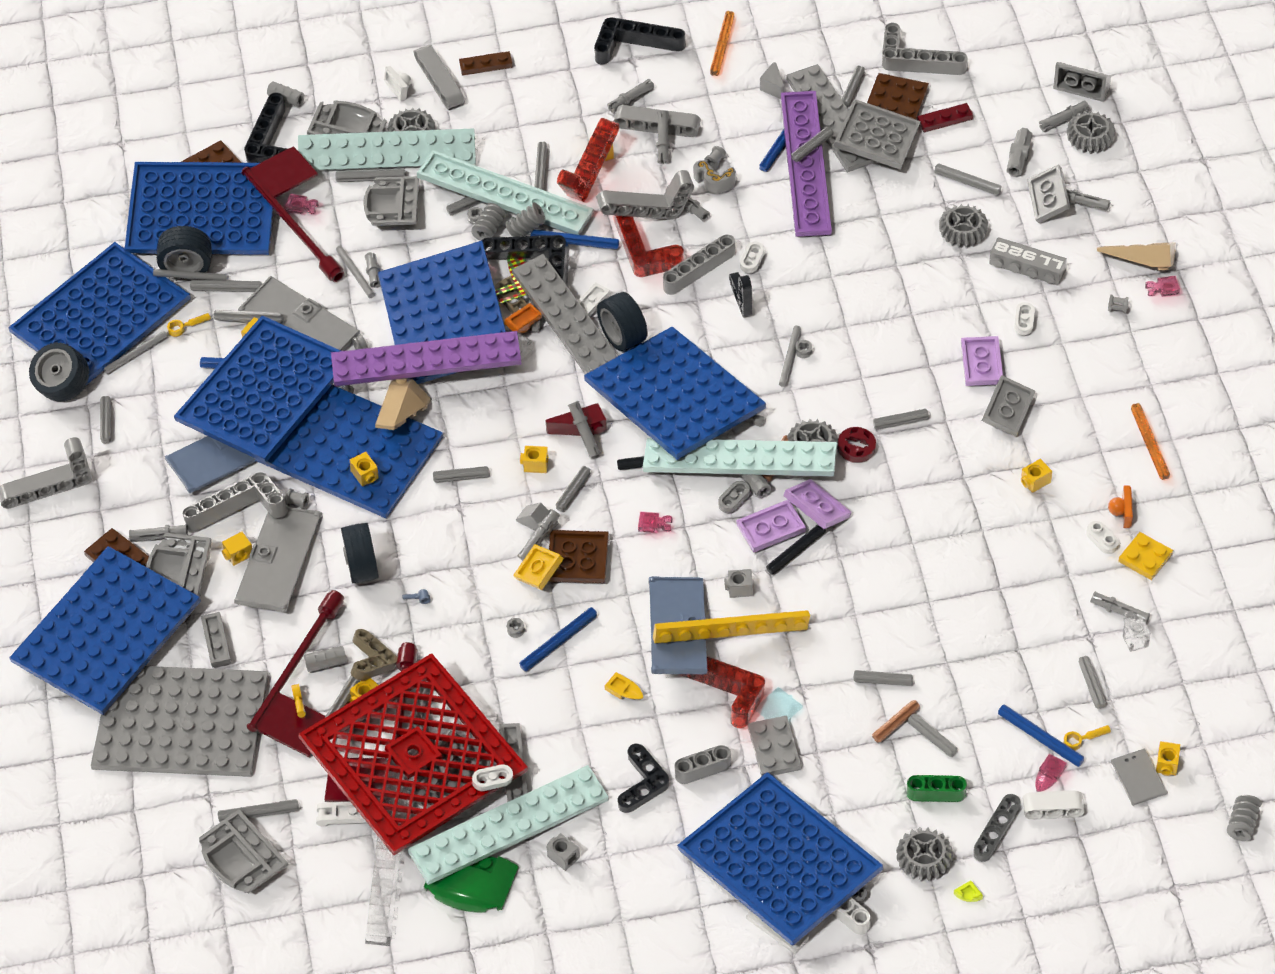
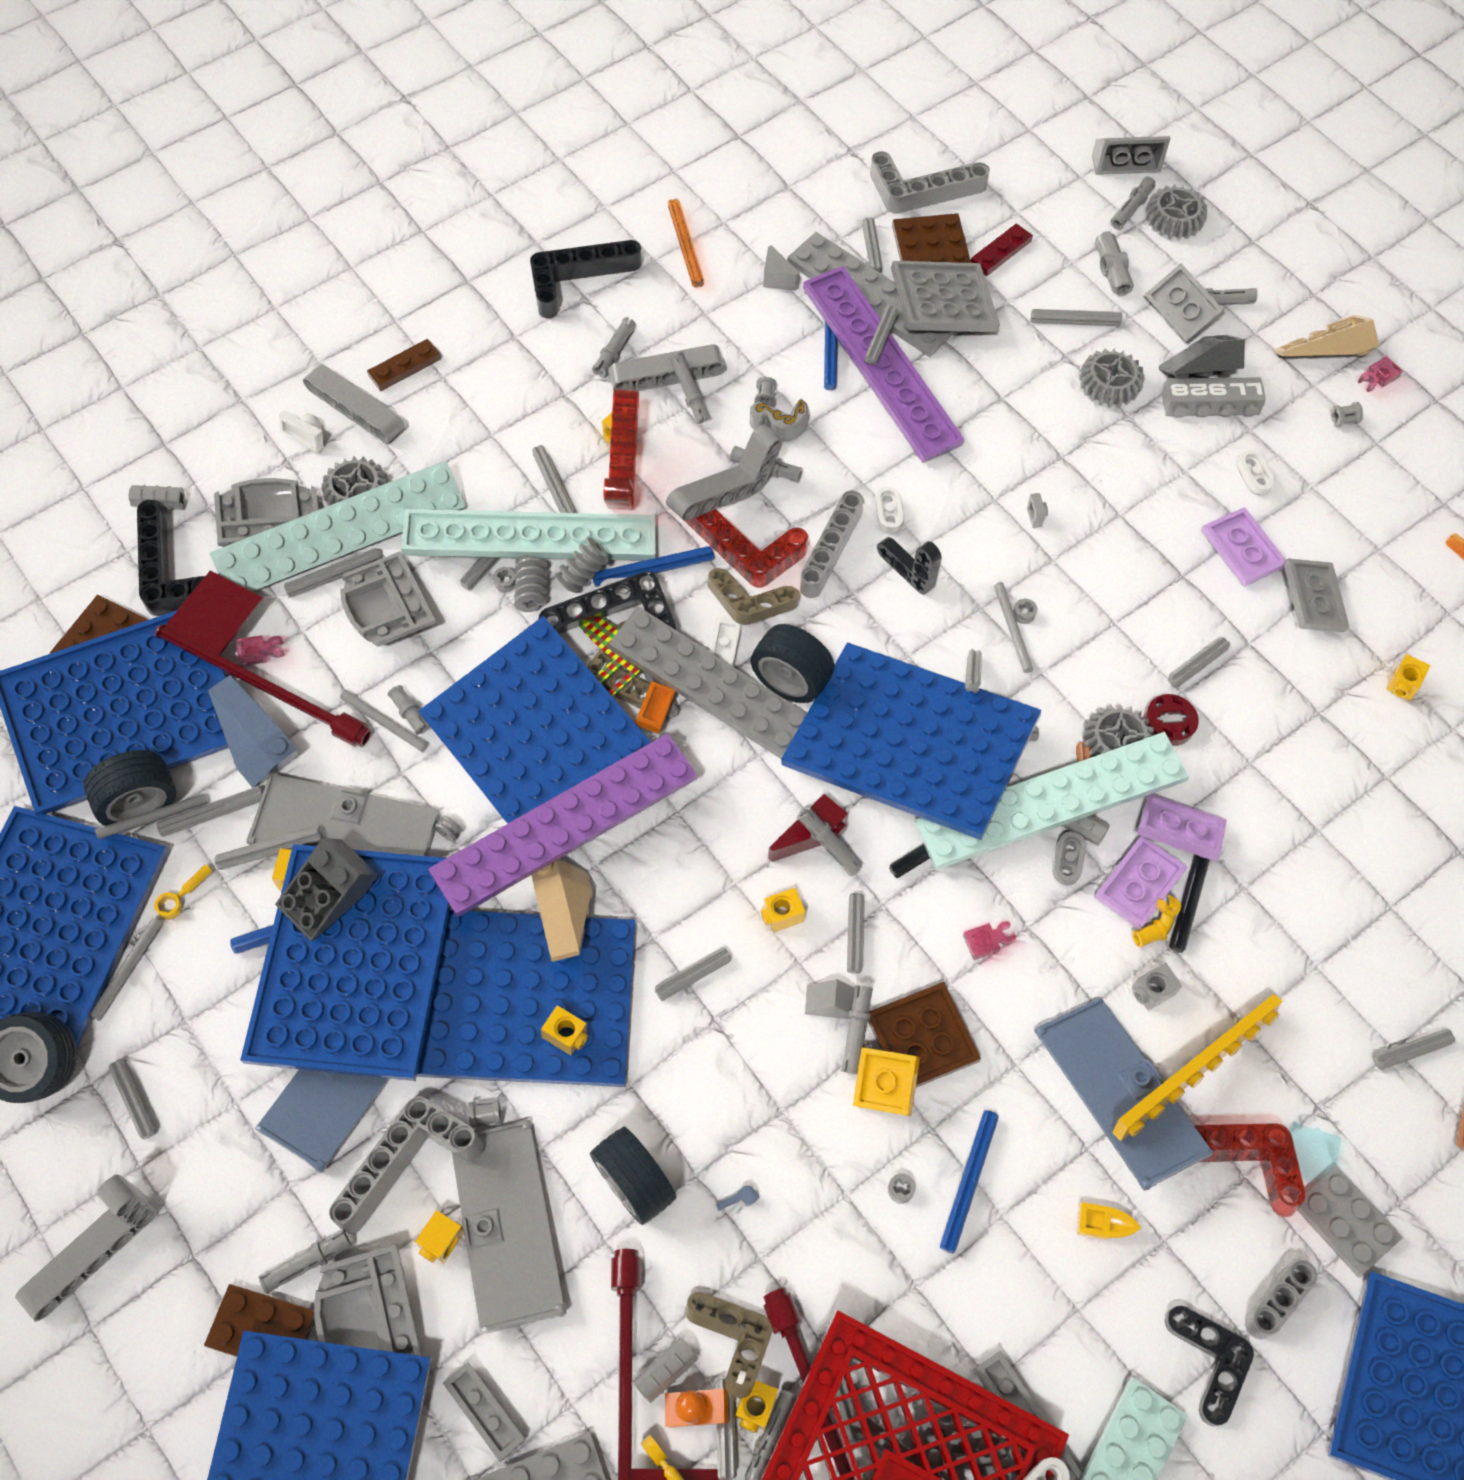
camera: 30 degrees left, 10 degrees up
none -> sand blue wedge [208,675,297,788]
none -> dark grey slope [275,838,378,941]
none -> orange tile [665,1389,729,1428]
none -> dark tan beam [707,568,800,625]
none -> light grey axle [965,649,982,693]
none -> light grey plate [1026,493,1048,528]
none -> yellow piece [1132,895,1181,948]
none -> dark grey slope [1159,334,1245,378]

